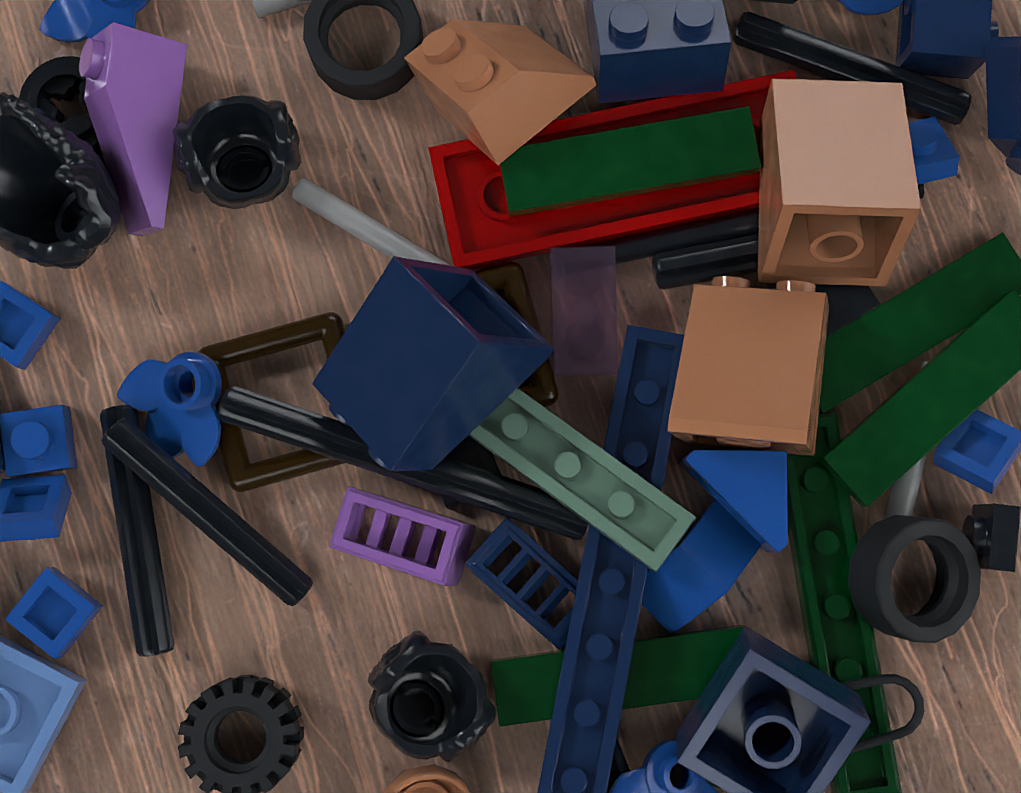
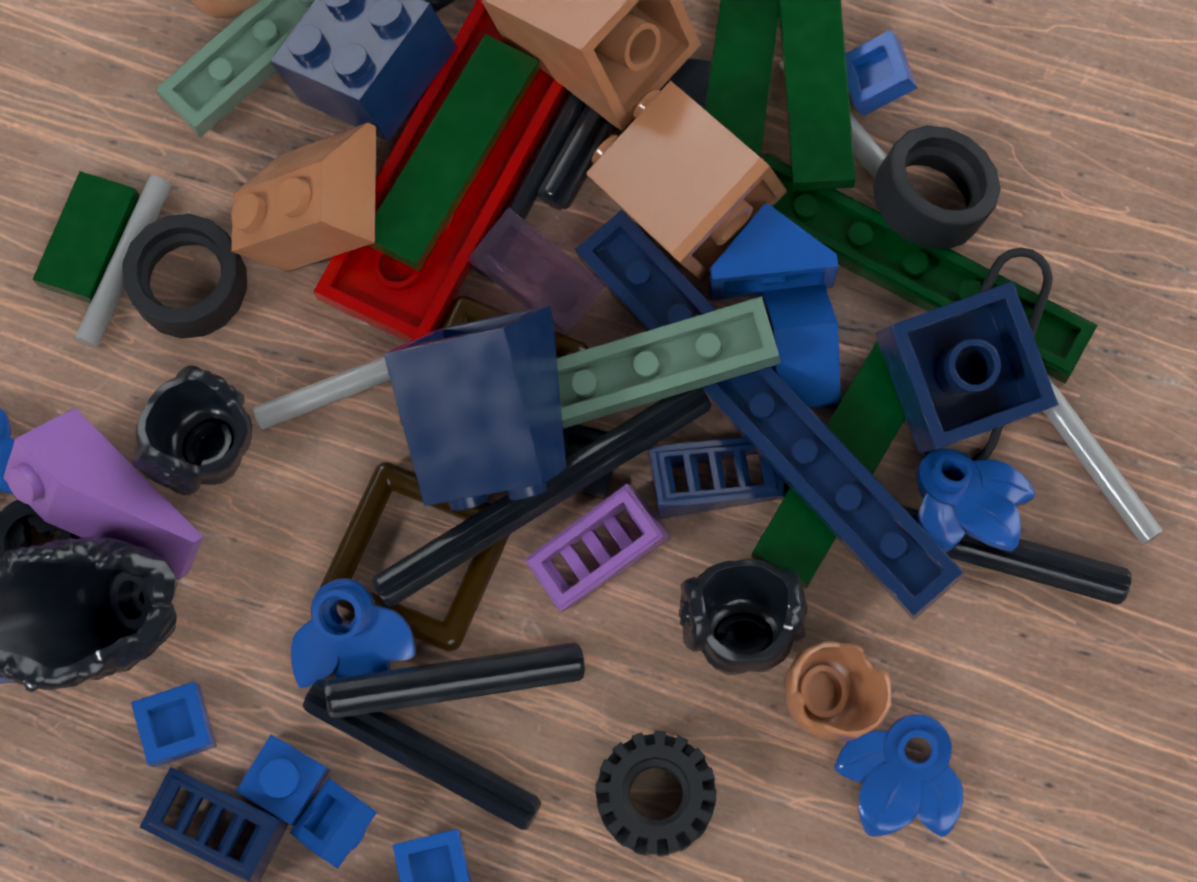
camera: 45 degrees left, 10 degrees down
black plate [962,503,1021,572] -> none

